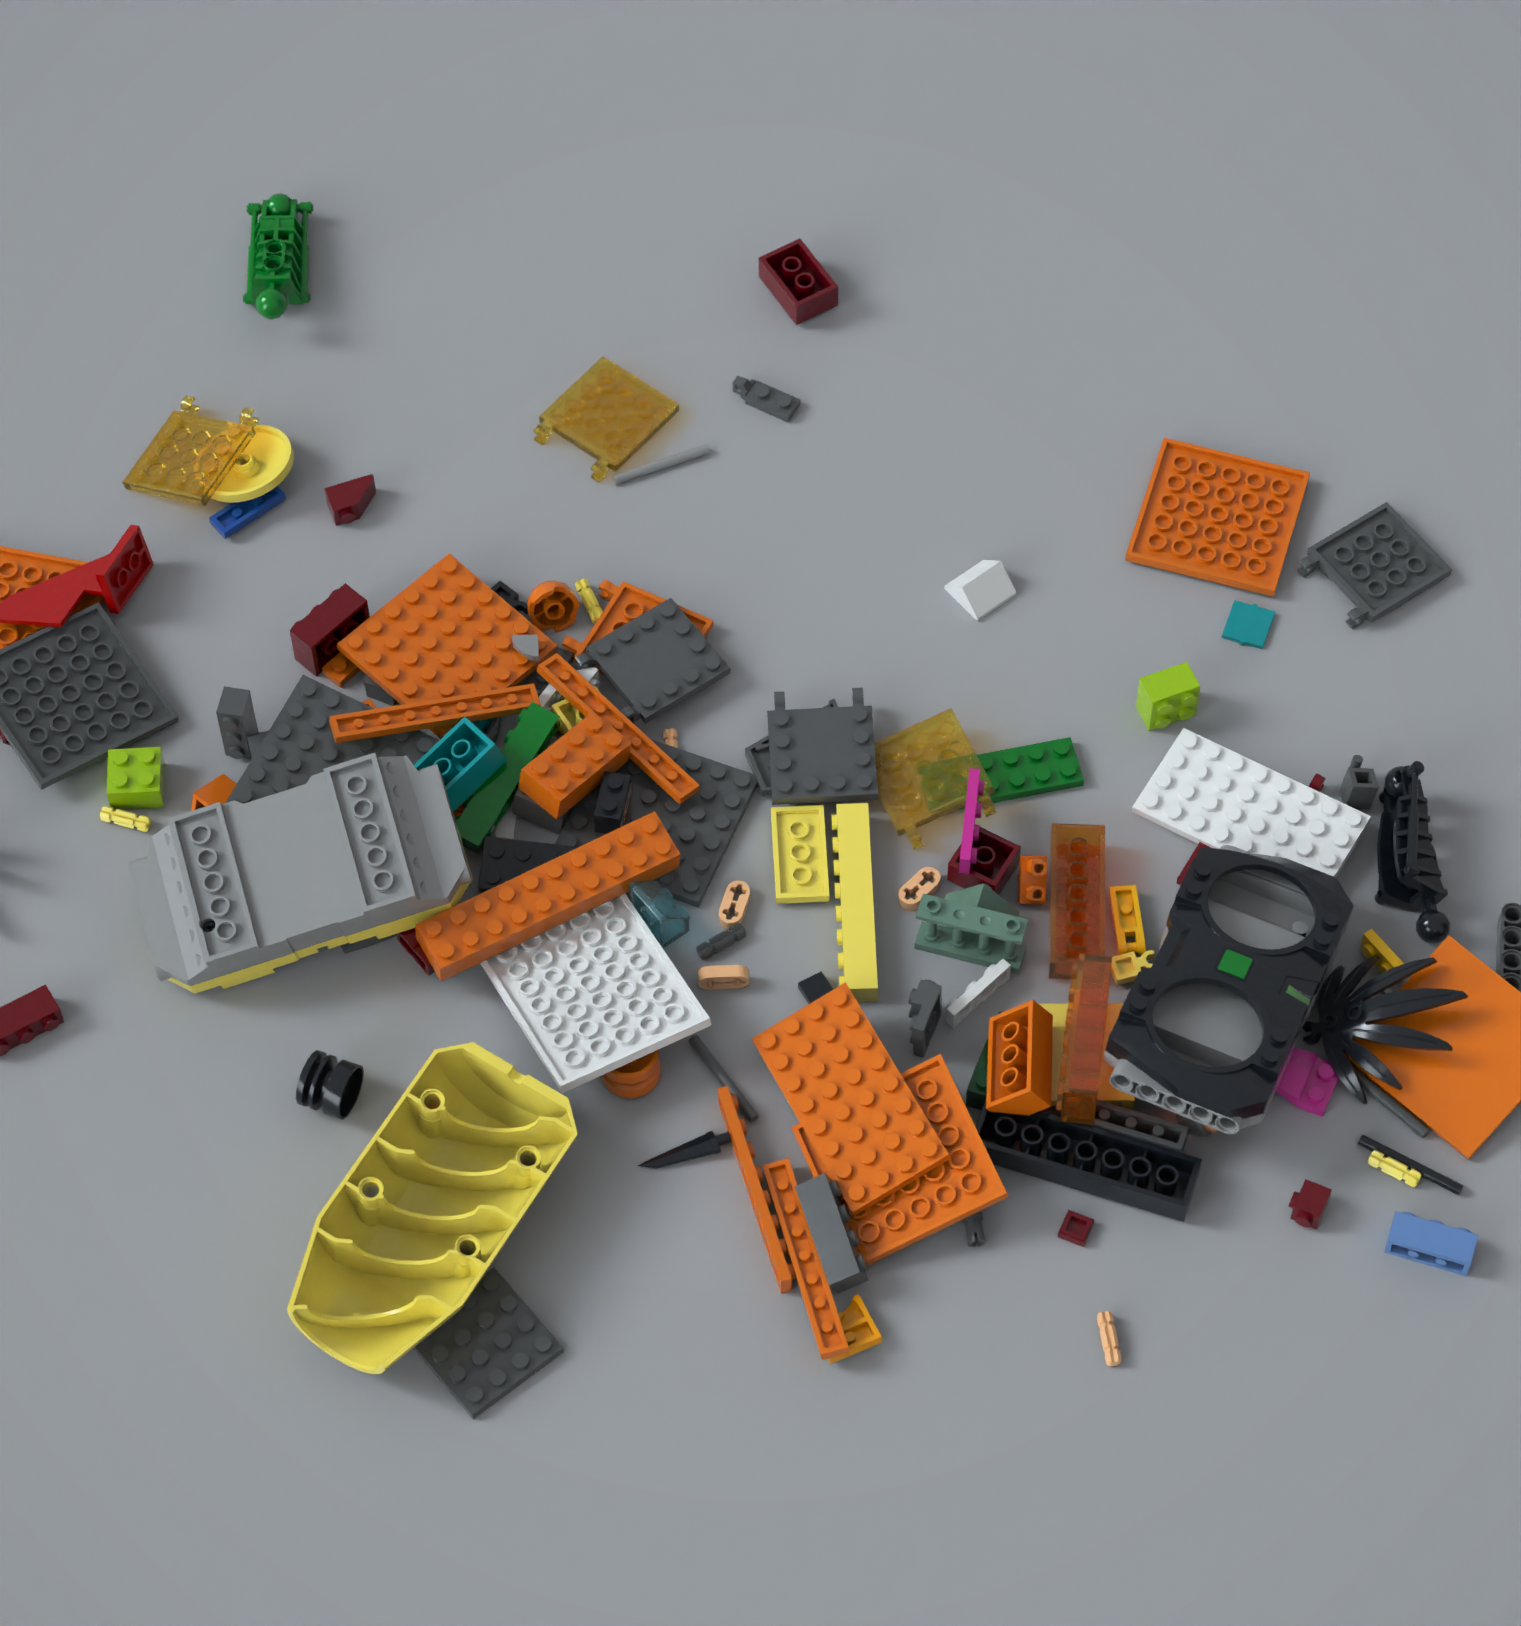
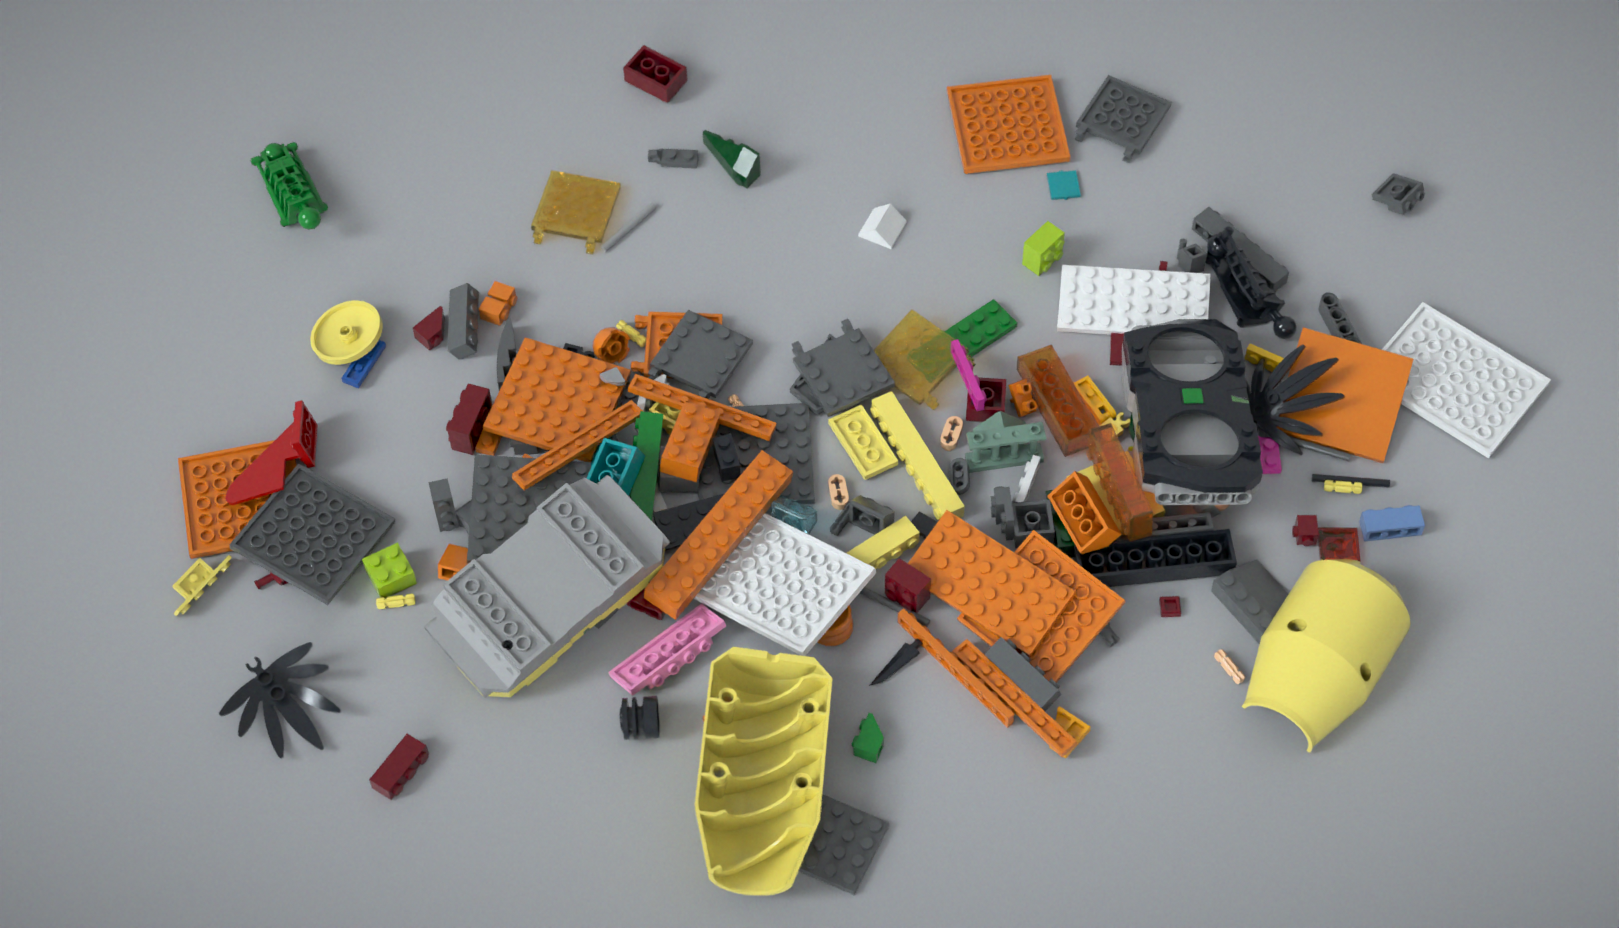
camera: 25 degrees left, 0 degrees up
clear yellow plate [122,396,259,506] -> none
light nougat beam [698,965,750,990] -> none
none -> dark grey brick [448,283,479,359]
none -> orange piece [479,281,517,326]
none -> dark grey slope [496,318,516,391]
none -> bright pink plate [609,603,726,696]
none -> dark green wedge [703,130,761,189]
none -> light yellow brick [846,516,920,569]
none -> dark grey slope [849,495,895,535]
none -> green slope [851,713,884,763]
none -> dark red brick [885,558,931,613]
none -> dark grey plate [949,458,970,495]
none -> dark grey brick [1012,500,1055,549]
none -> dark grey brick [1192,207,1289,292]
none -> dark grey slope [1211,560,1288,644]
none -> light yellow cylinder [1241,559,1411,753]
none -> clear red tile [1318,527,1361,562]

